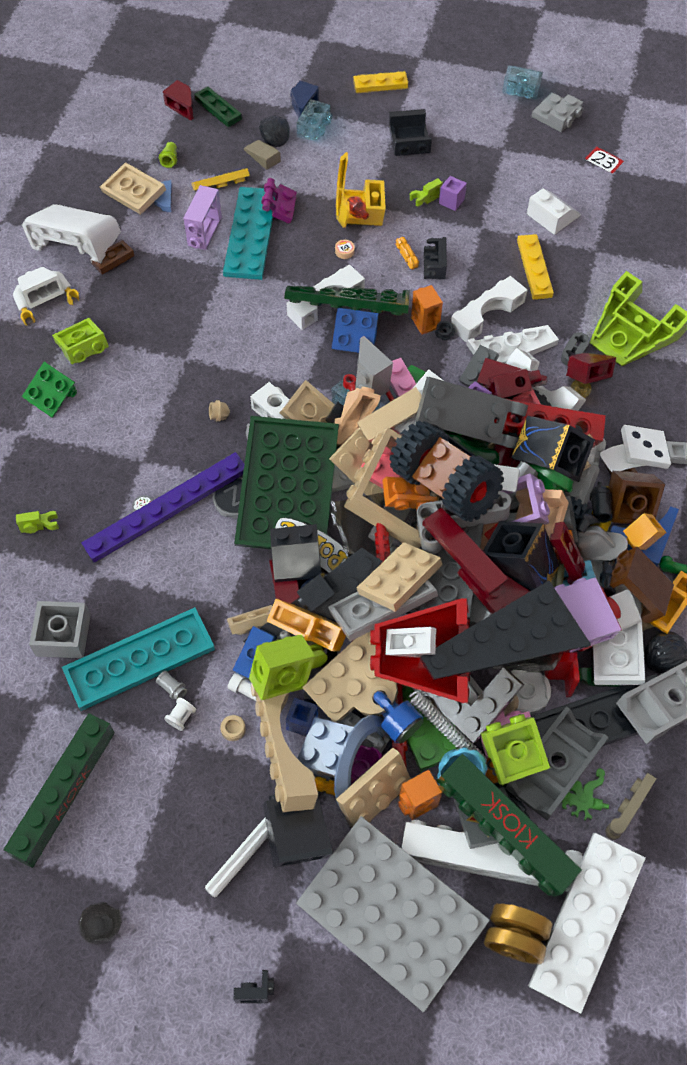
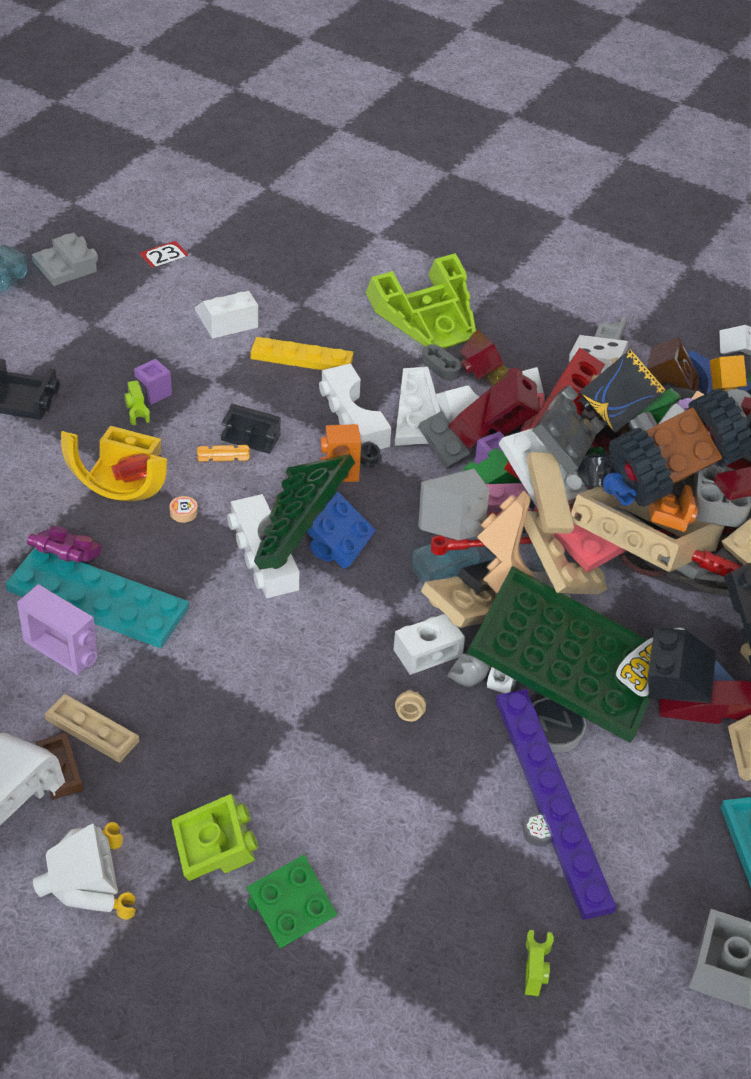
camera: 75 degrees left, 15 degrees down
none -> tan tile [45,694,139,763]

